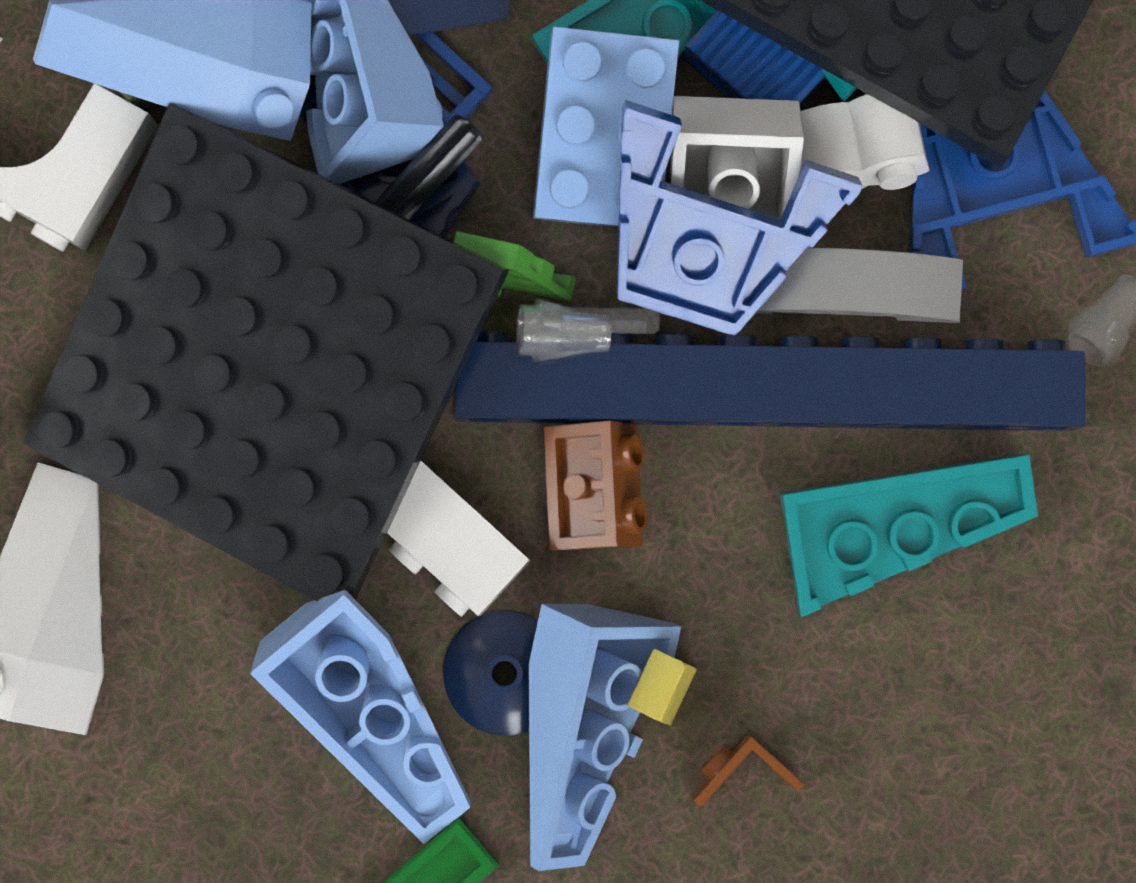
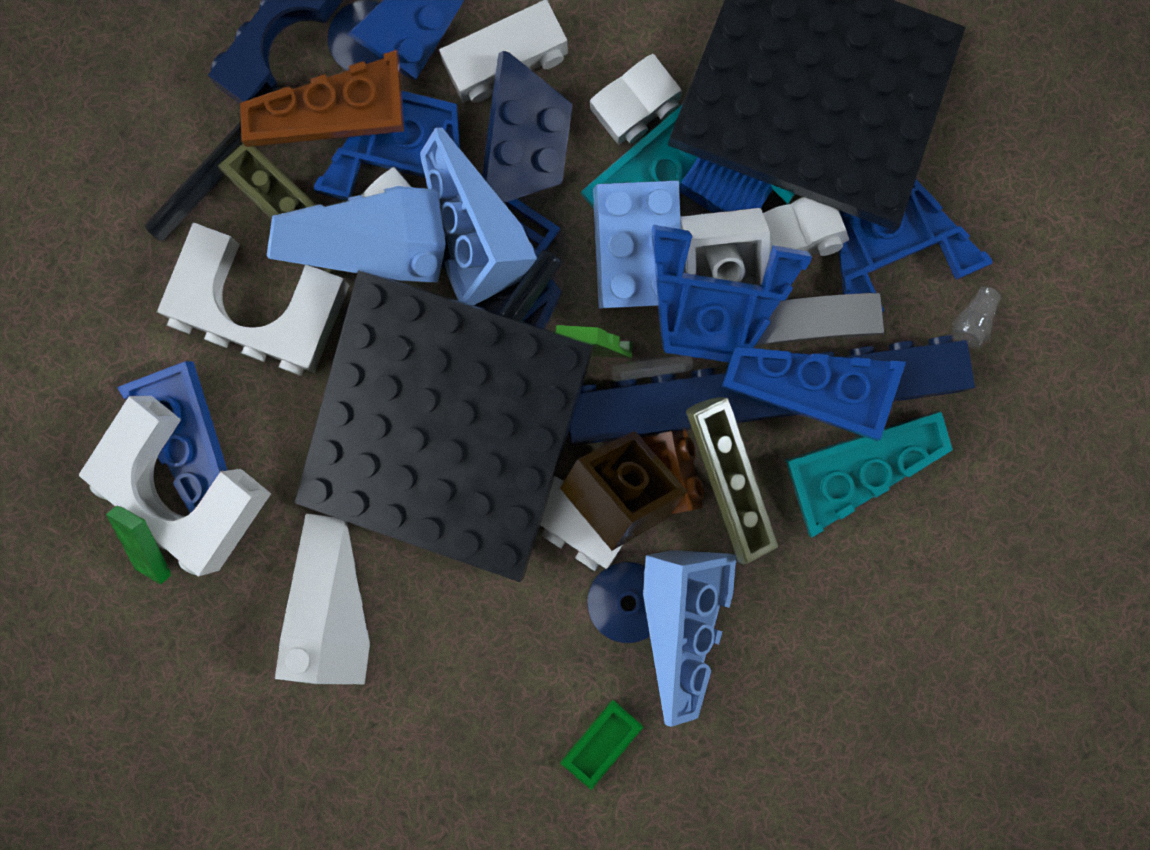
camera: 10 degrees left, 0 degrees up
light blue wedge [250,590,471,844] -> none
clear cone [516,299,611,362] -> none
light yellow slope [627,649,697,725] -> none
dark orange bracket [691,734,805,807] -> none
none -> dark brown brick [560,431,688,551]
none -> olive brick [686,397,778,565]
none -> blue wing [721,347,906,441]

